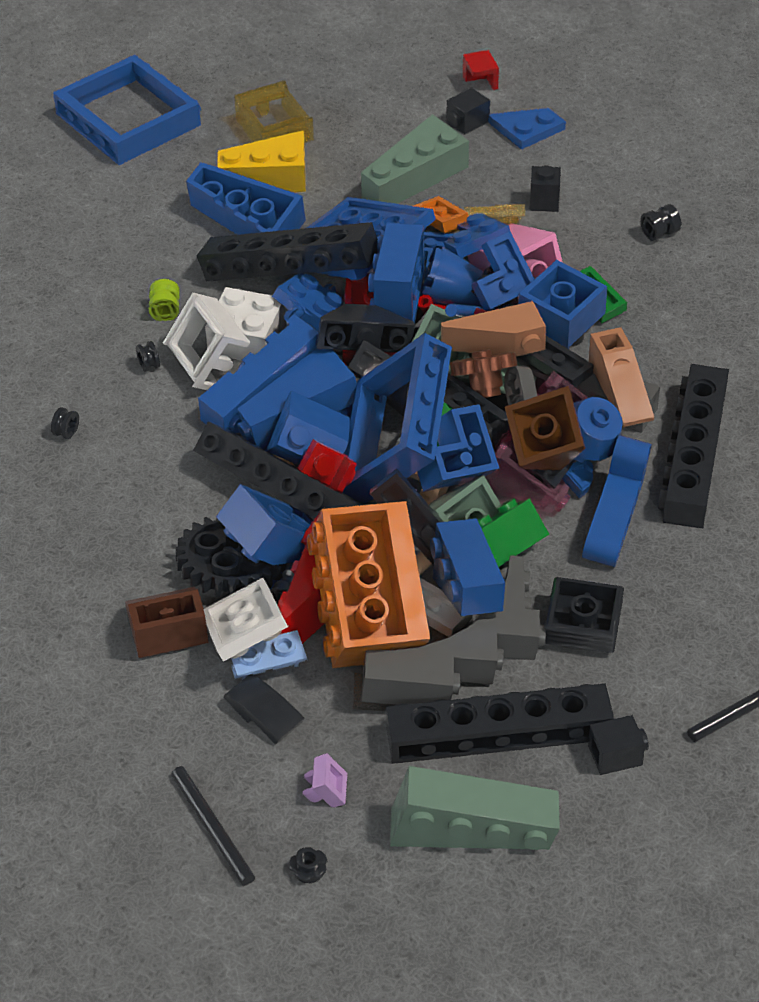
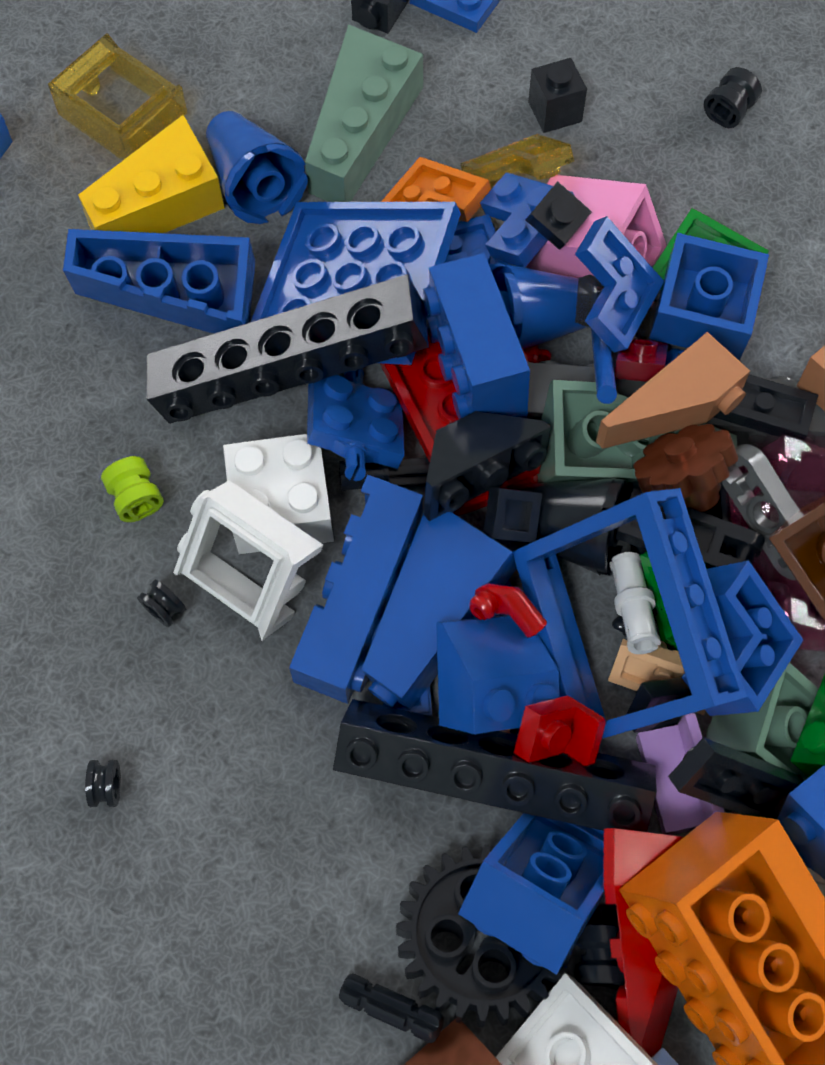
camera: 25 degrees left, 20 degrees up
none -> blue cone [206,111,308,224]
none -> black axle [339,973,444,1043]
none -> red arm [469,583,547,638]
none -> black plate [525,181,592,250]

